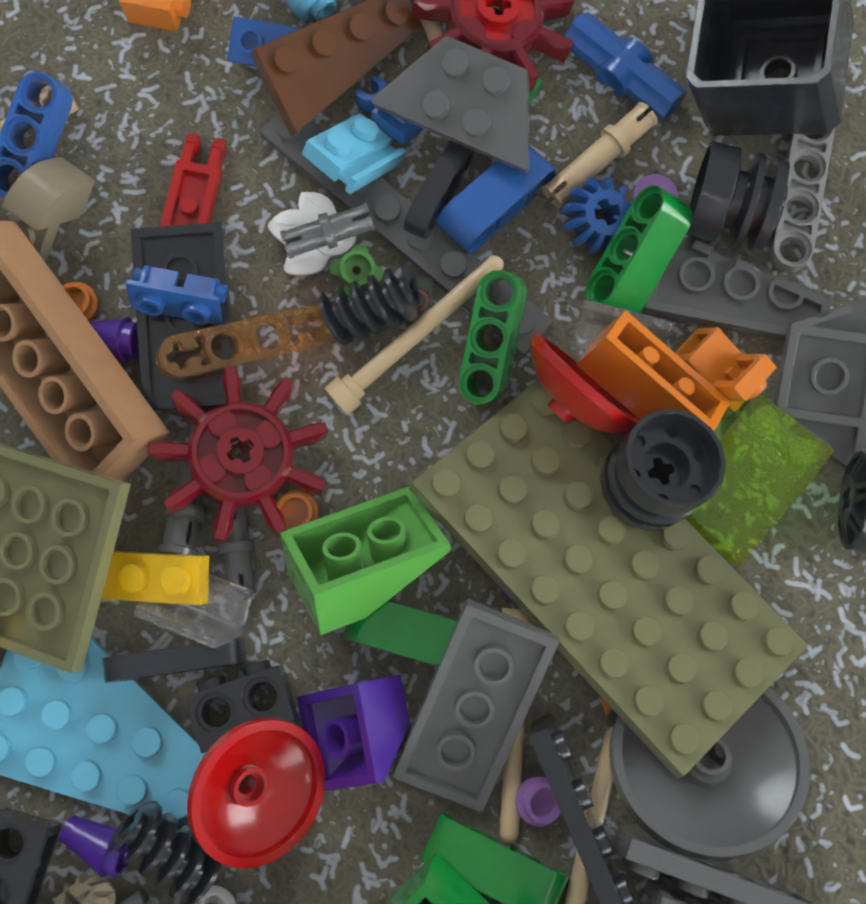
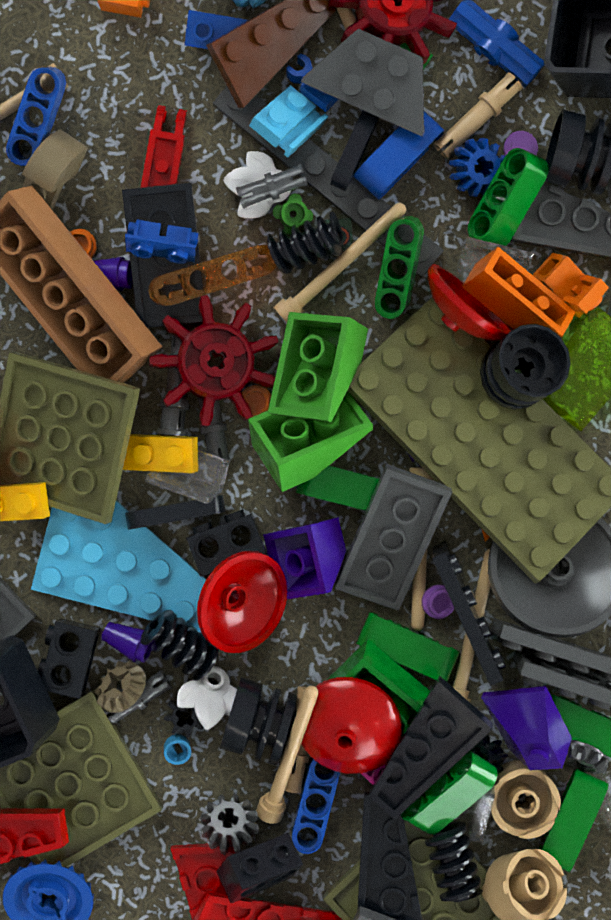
camera: 10 degrees left, 10 degrees up
none -> bright green slope [268,312,368,422]

